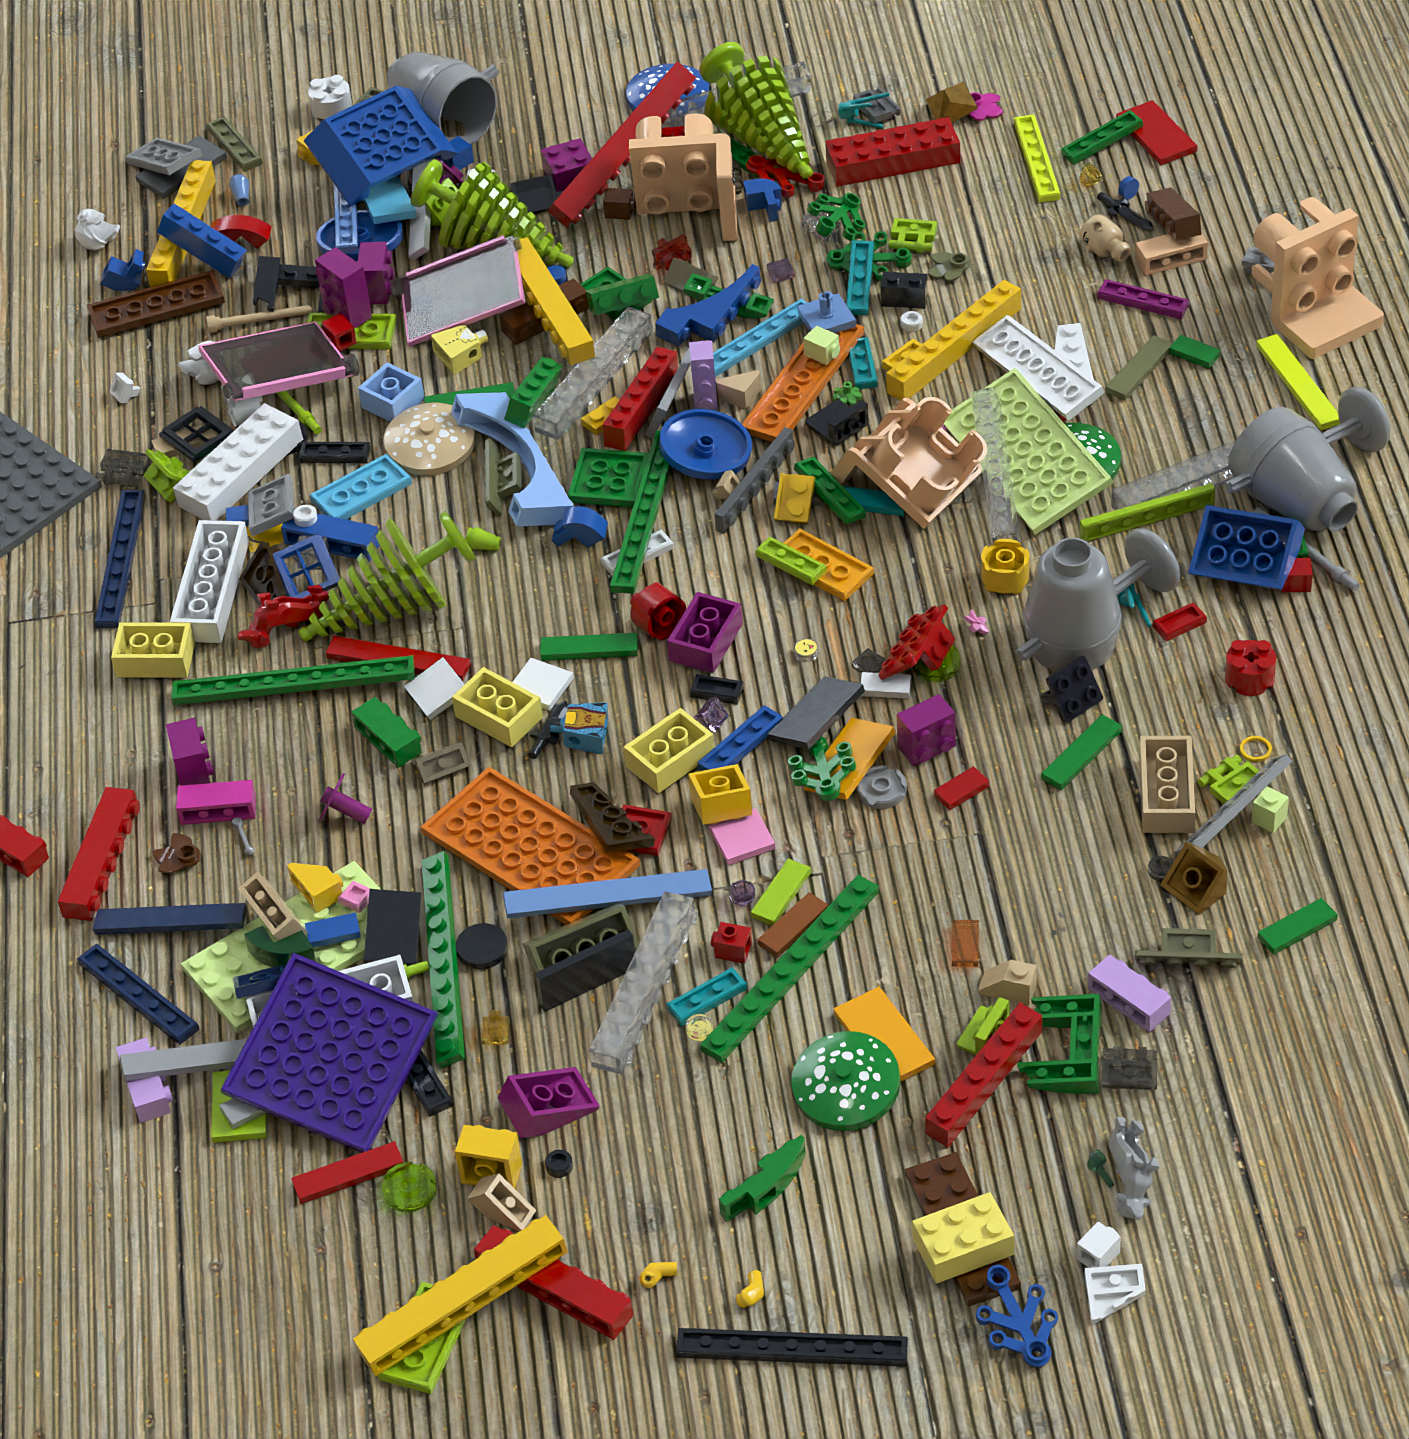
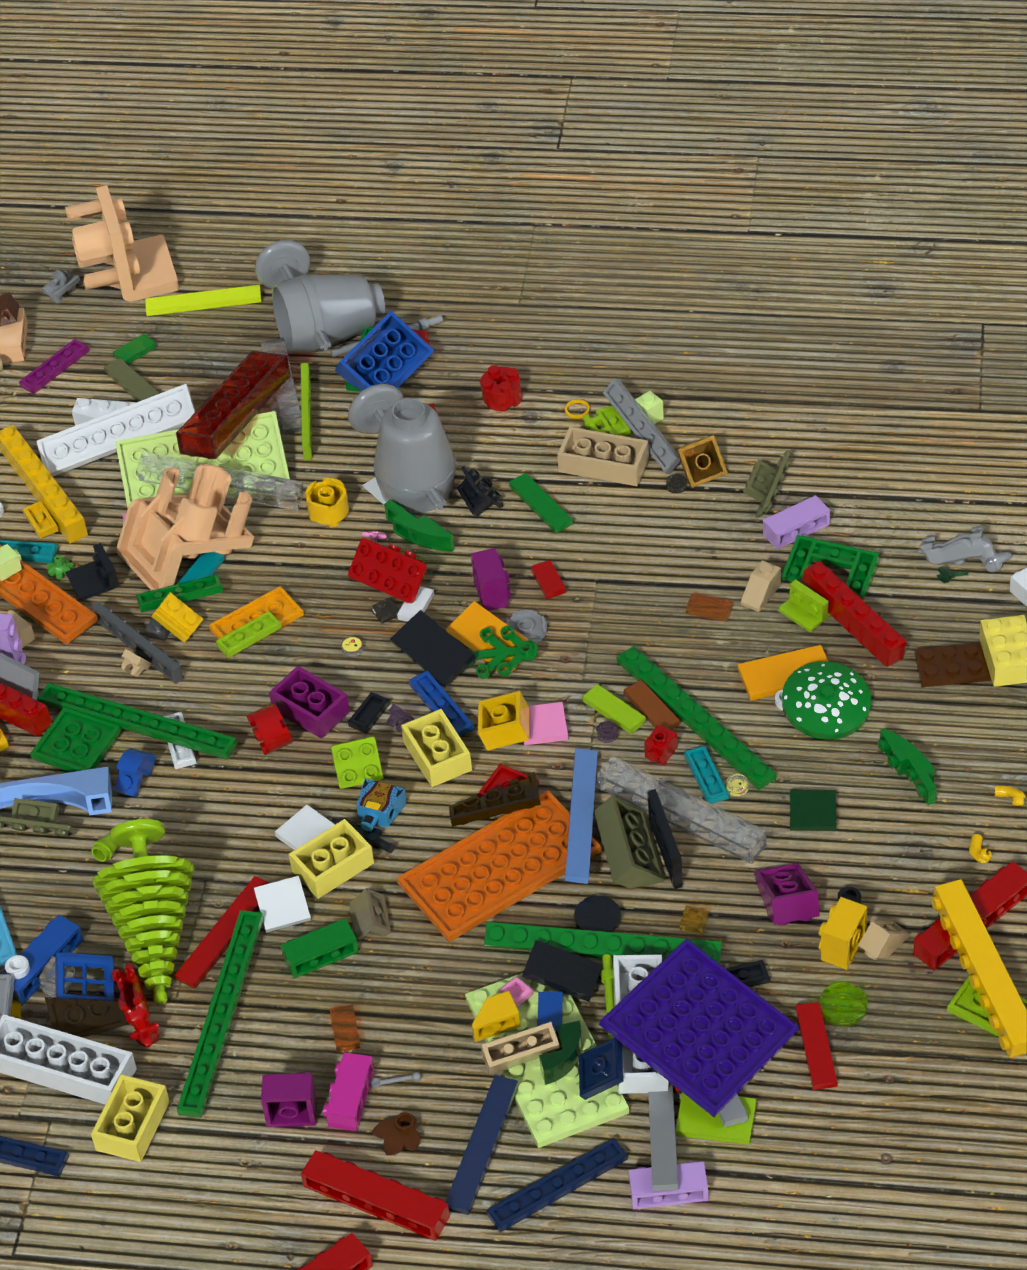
camera: 75 degrees left, 0 degrees up
magenta piece [318,773,373,825] -> none
green tile [540,633,638,661] -> none
blue dish [659,409,752,479] -> none
clear smoke plate [1102,1046,1158,1090] -> none
green tile [1257,897,1338,955] -> none
none -> clear red brick [176,351,291,459]
none -> clear orange tile [330,1004,361,1052]
none -> lime bracket [331,736,383,789]
none -> green slope [384,500,455,552]
none -> dark green tile [790,790,836,831]

